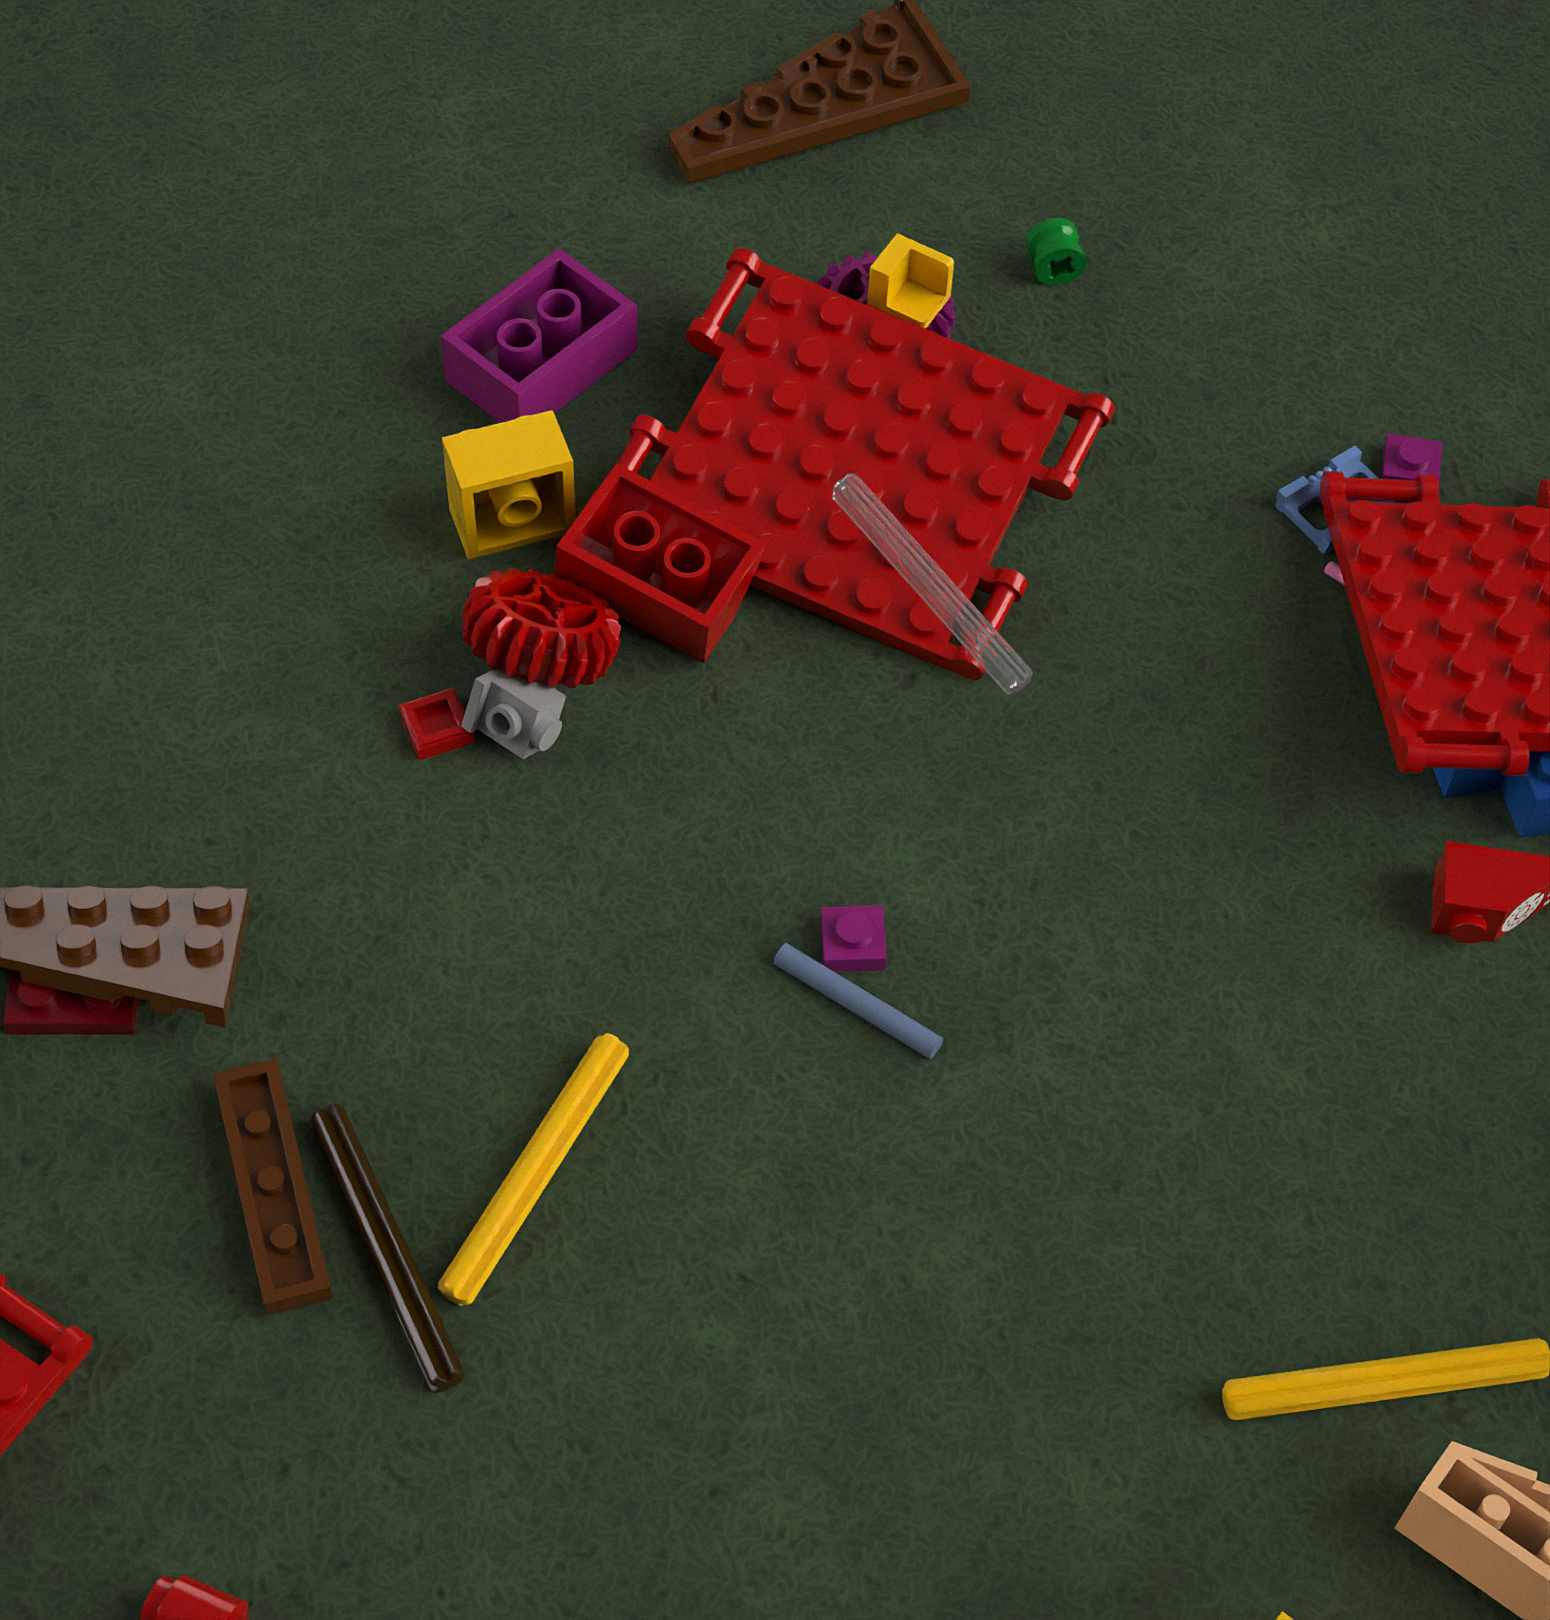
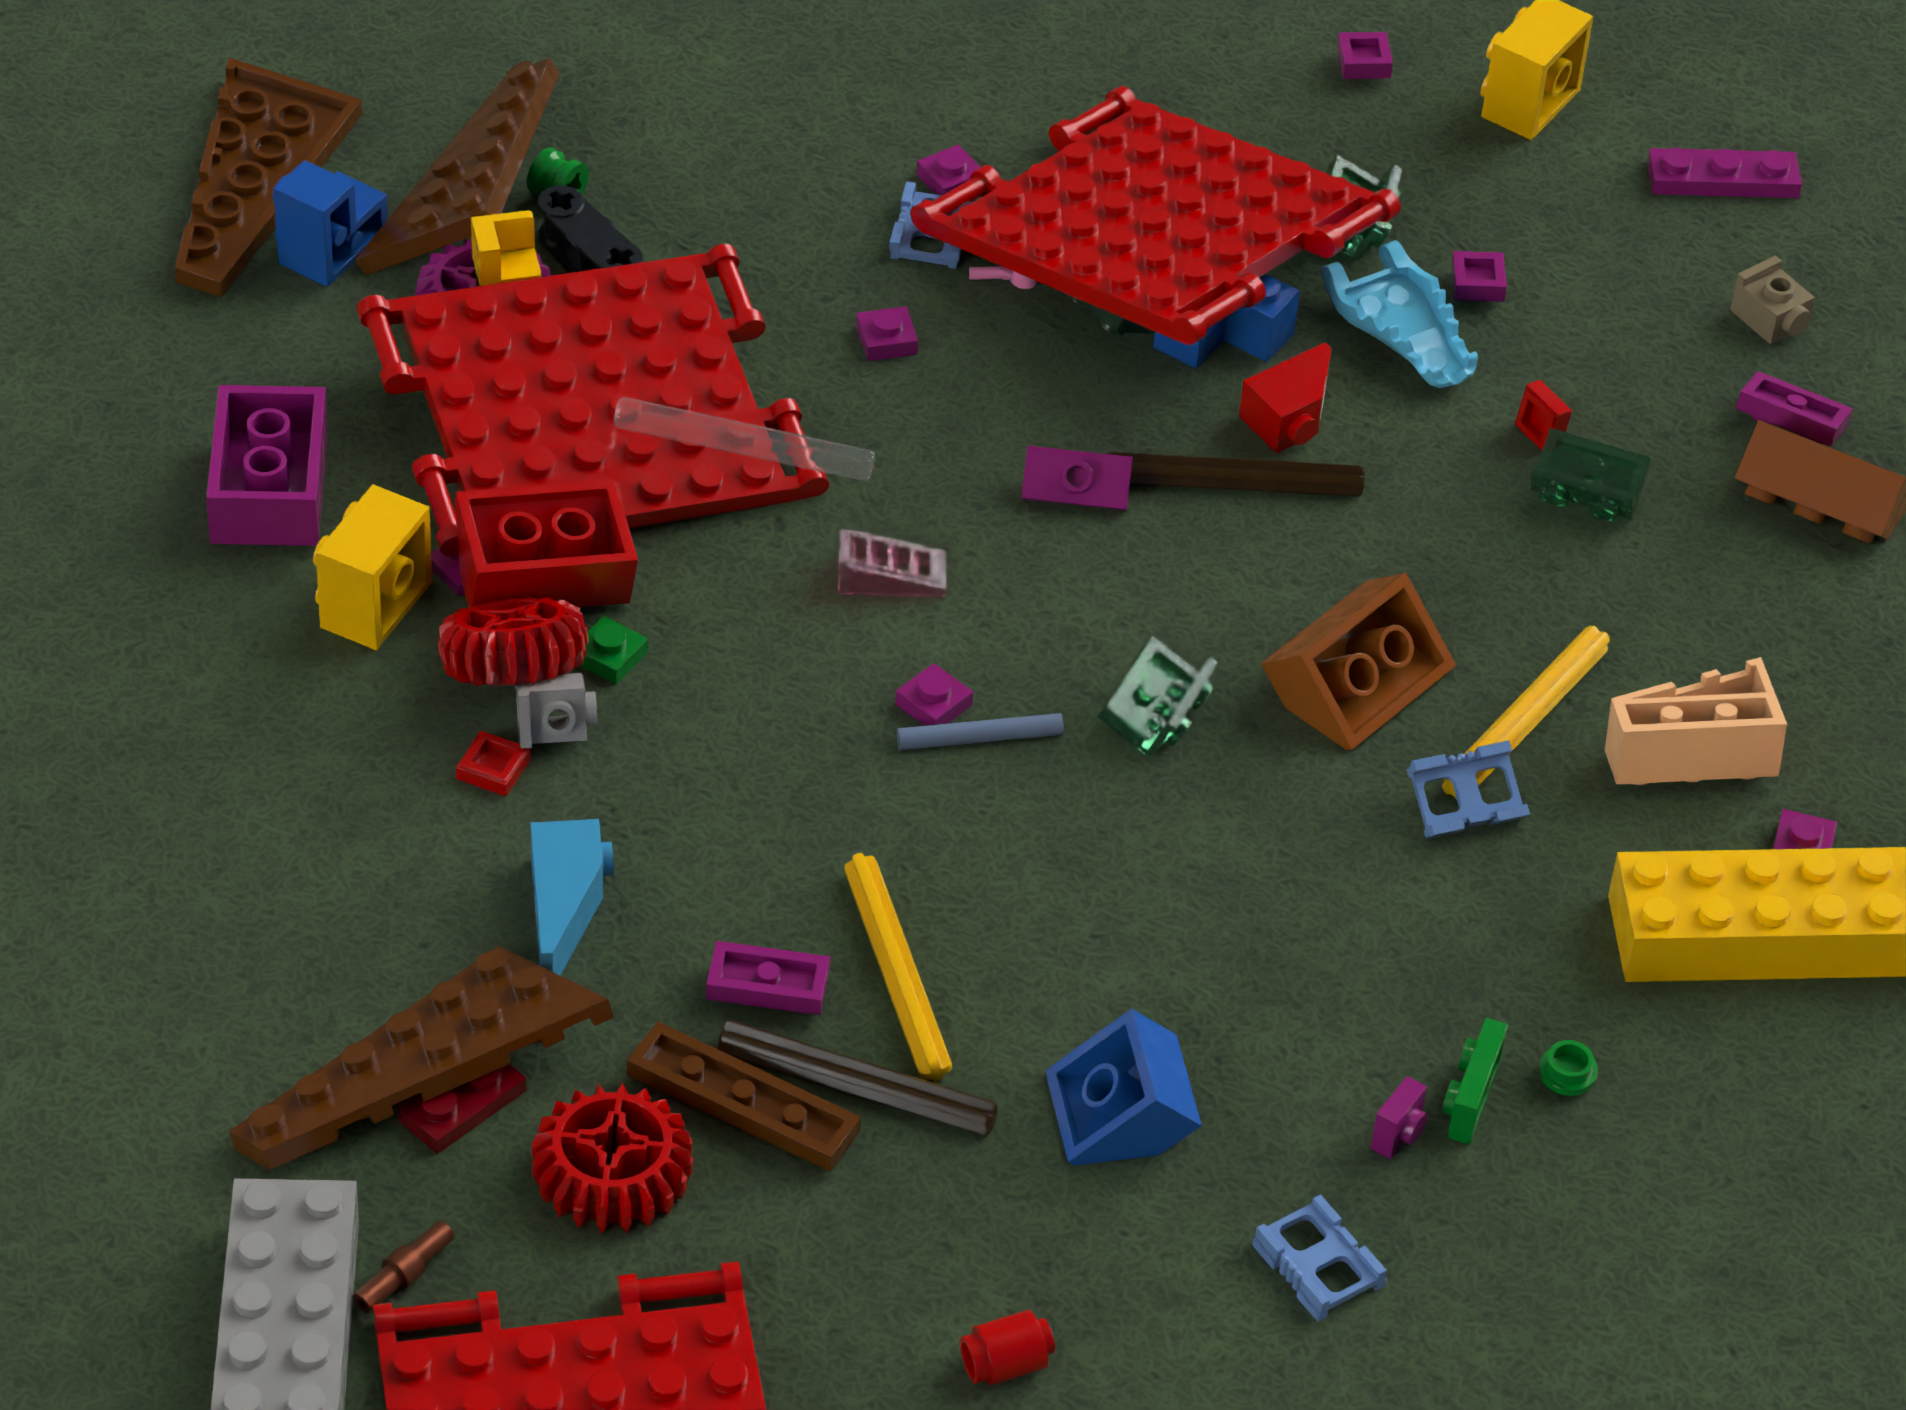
camera: 45 degrees left, 10 degrees down
none -> blue brick [272,160,388,287]
none -> reddish brown wing [355,57,559,274]
none -> dark azure slope [530,819,614,975]
none -> red gear [532,1083,693,1234]
none -> black piece [538,185,643,273]
none -> green plate [580,616,648,684]
none -> magenta plate [706,941,830,1015]
none -> clear pink slope [838,529,946,597]
none -> magenta plate [856,306,918,361]
none -> magenta plate [1021,445,1133,511]
none -> blue slope [1045,1009,1202,1165]
none -> clear green bracket [1097,636,1218,756]
none -> dark brown axle [1106,452,1365,497]
none -> dark orange slope [1261,573,1456,751]
none -> medium blue piece [1406,740,1530,839]

